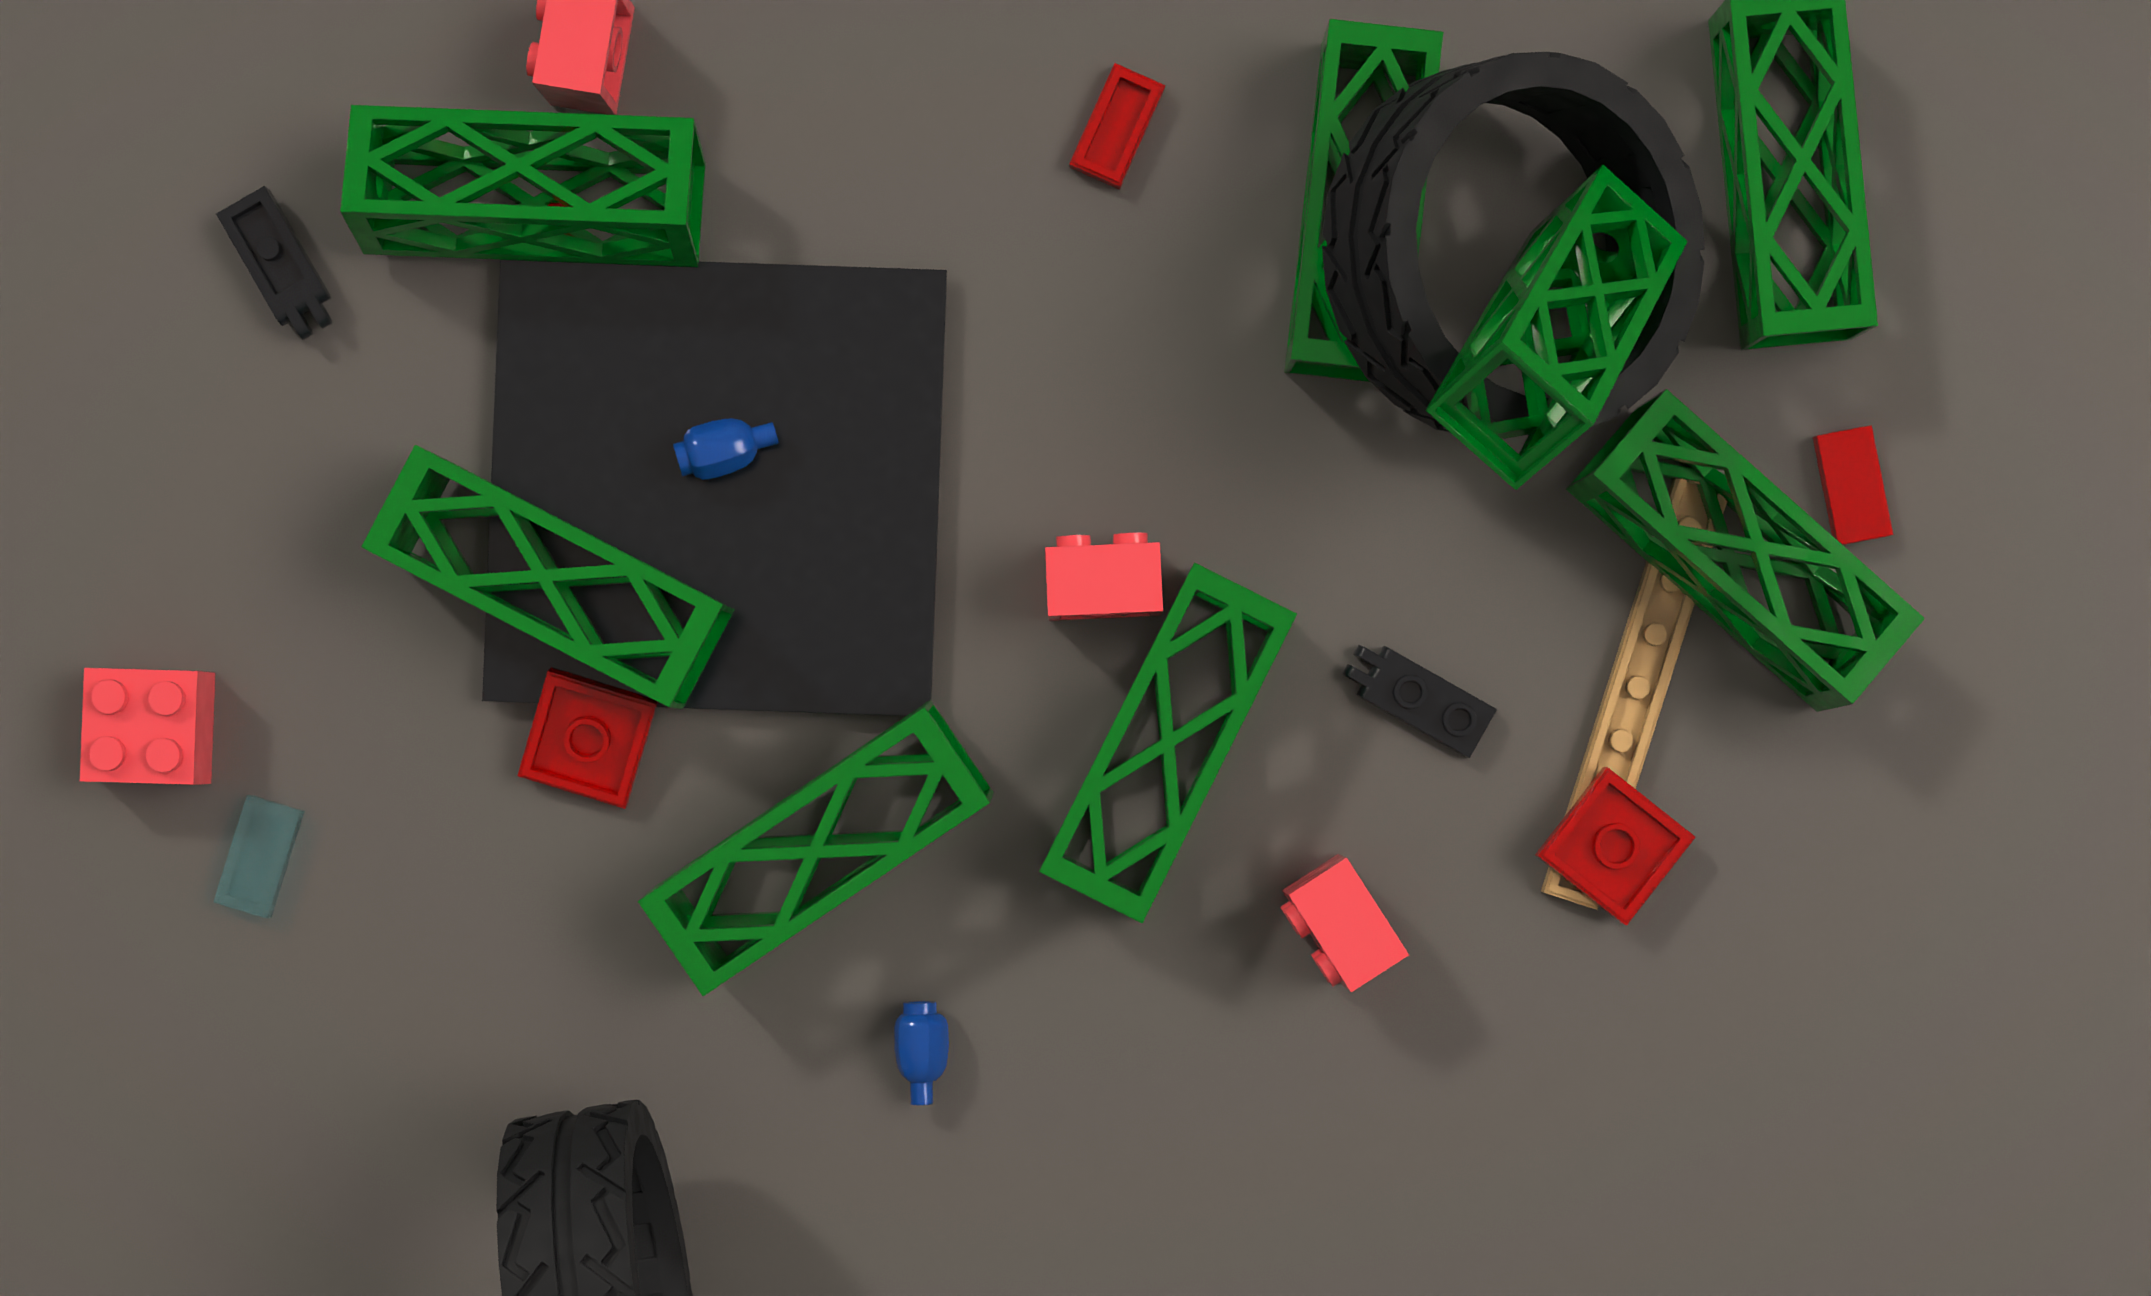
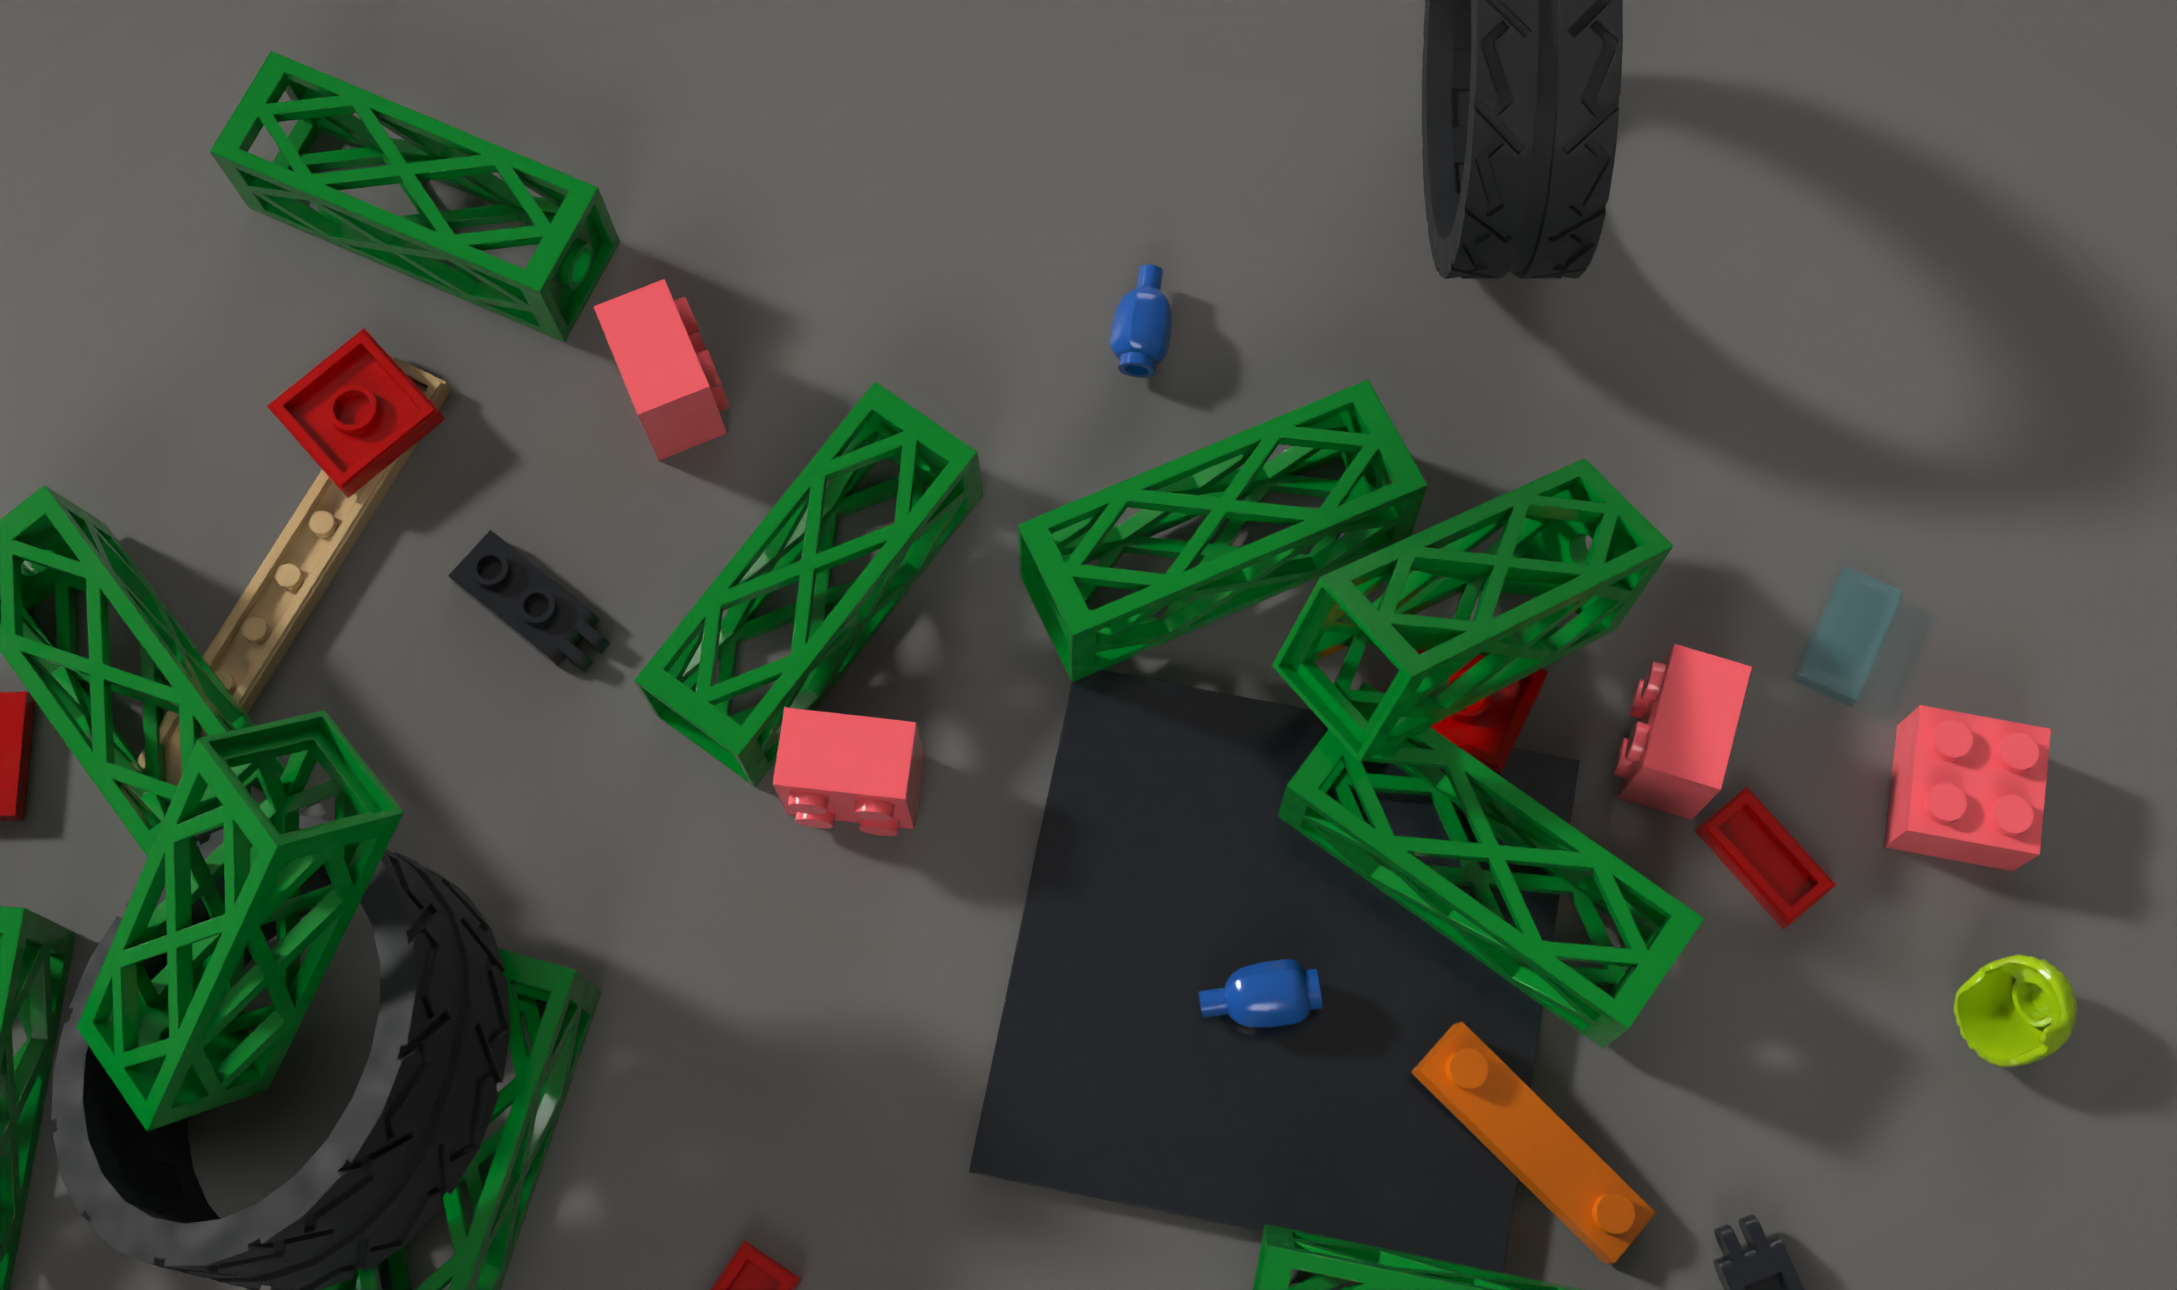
camera: 175 degrees left, 15 degrees down
none -> green piece [210,51,620,343]
none -> green piece [1272,458,1673,763]
none -> orange plate [1411,1022,1656,1264]
none -> coral brick [1612,644,1752,820]
none -> red tile [1695,787,1836,930]
none -> lime hair [1953,954,2078,1067]

